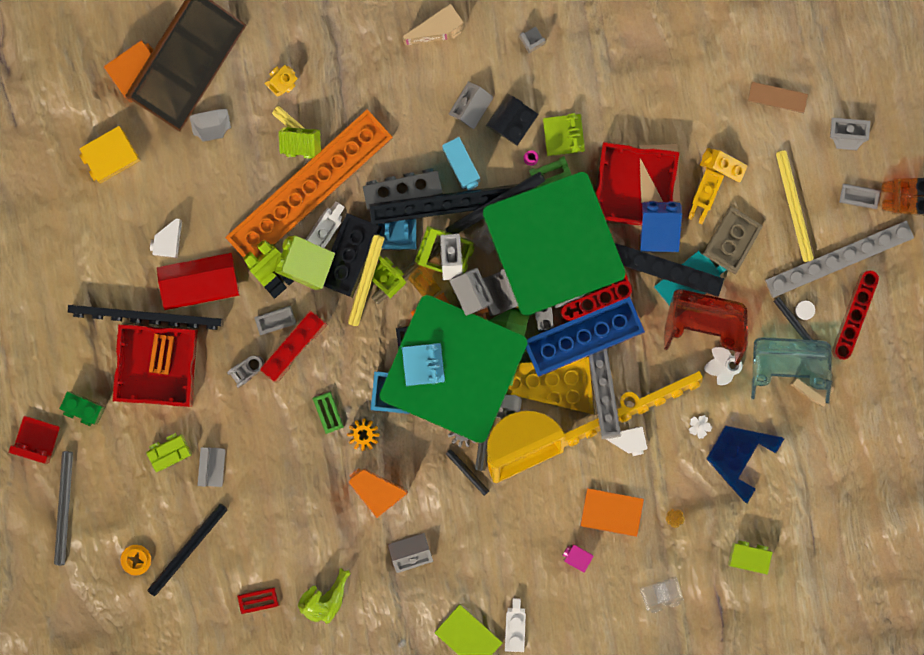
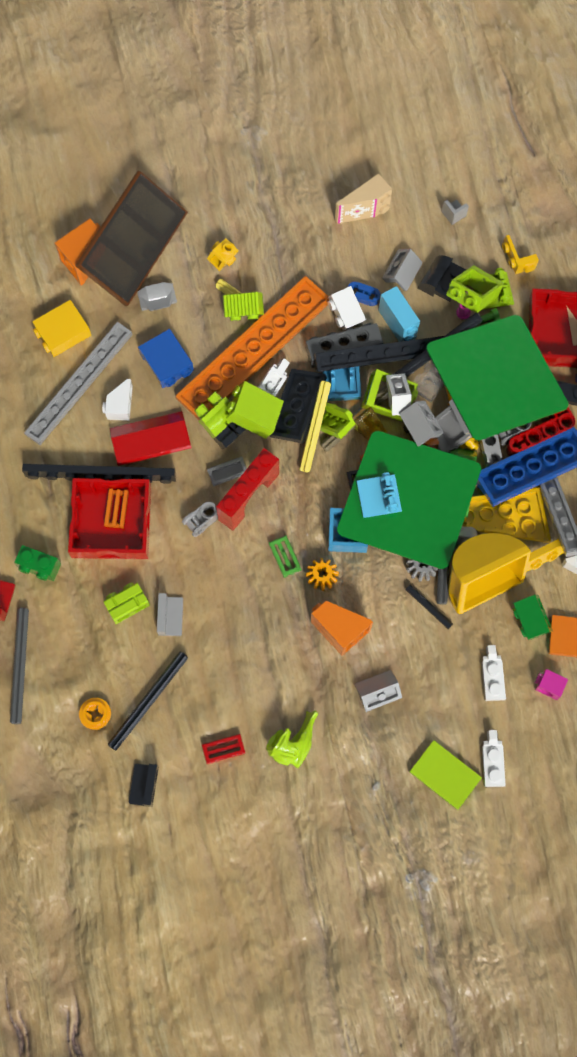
camera: 10 degrees left, 15 degrees down
none -> light grey plate [24,322,133,445]
none -> black panel [129,764,159,807]
none -> blue panel [138,329,194,388]
none -> white brick [328,286,366,331]
none -> blue beam [348,282,381,306]
none -> lime window [446,265,504,313]
none -> white hinge [481,645,506,701]
none -> yellow bracket [502,235,539,274]
none -> green brick [513,594,553,640]

